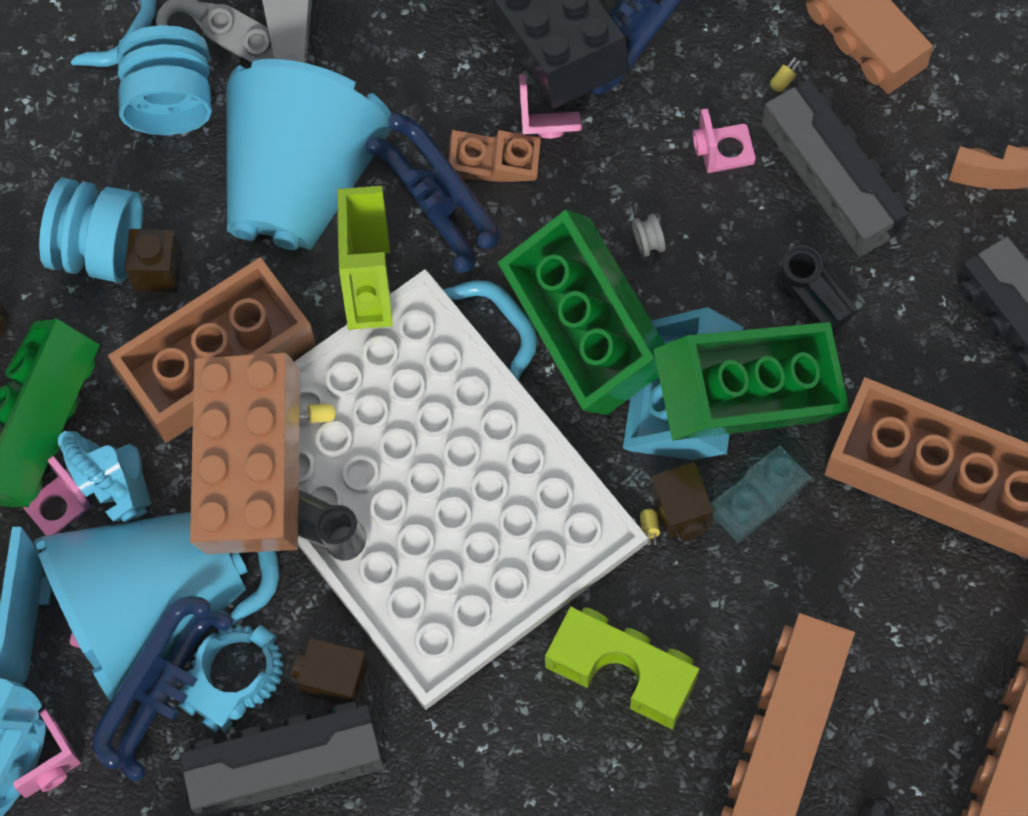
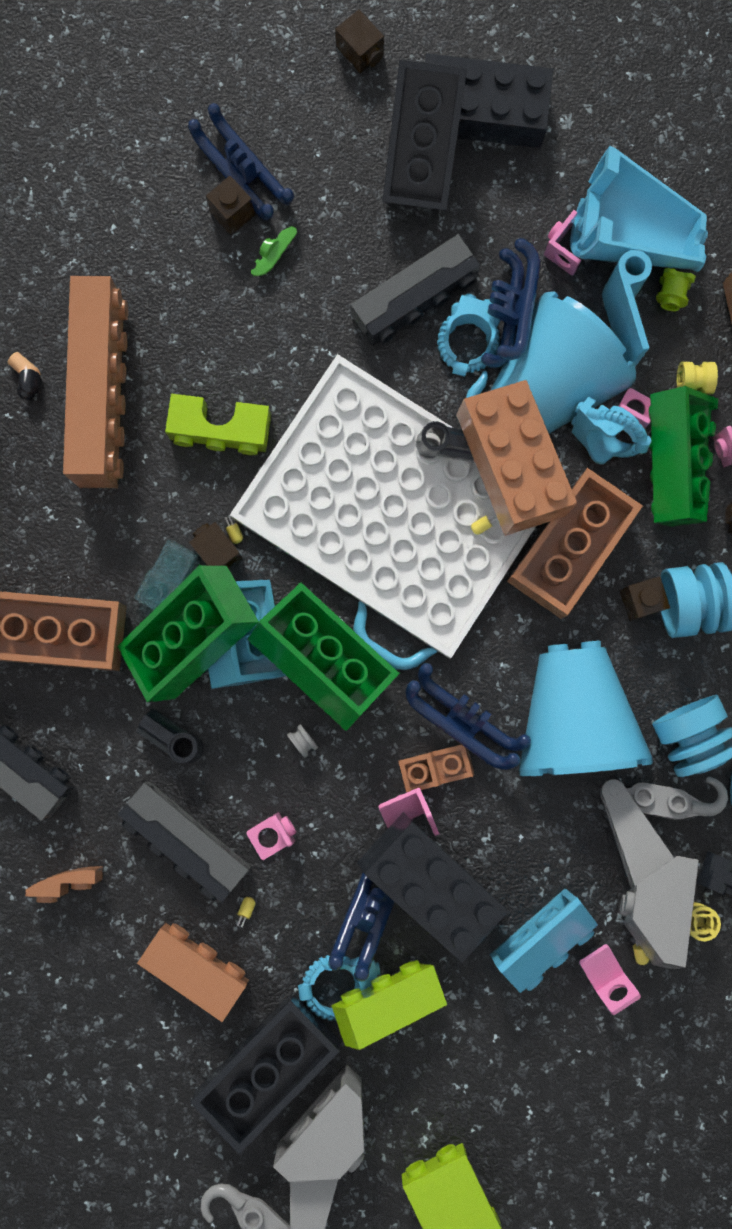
camera: 155 degrees right, 15 degrees up
dark brown brick [292,638,369,704] -> none
lime panel [337,186,393,330] -> none

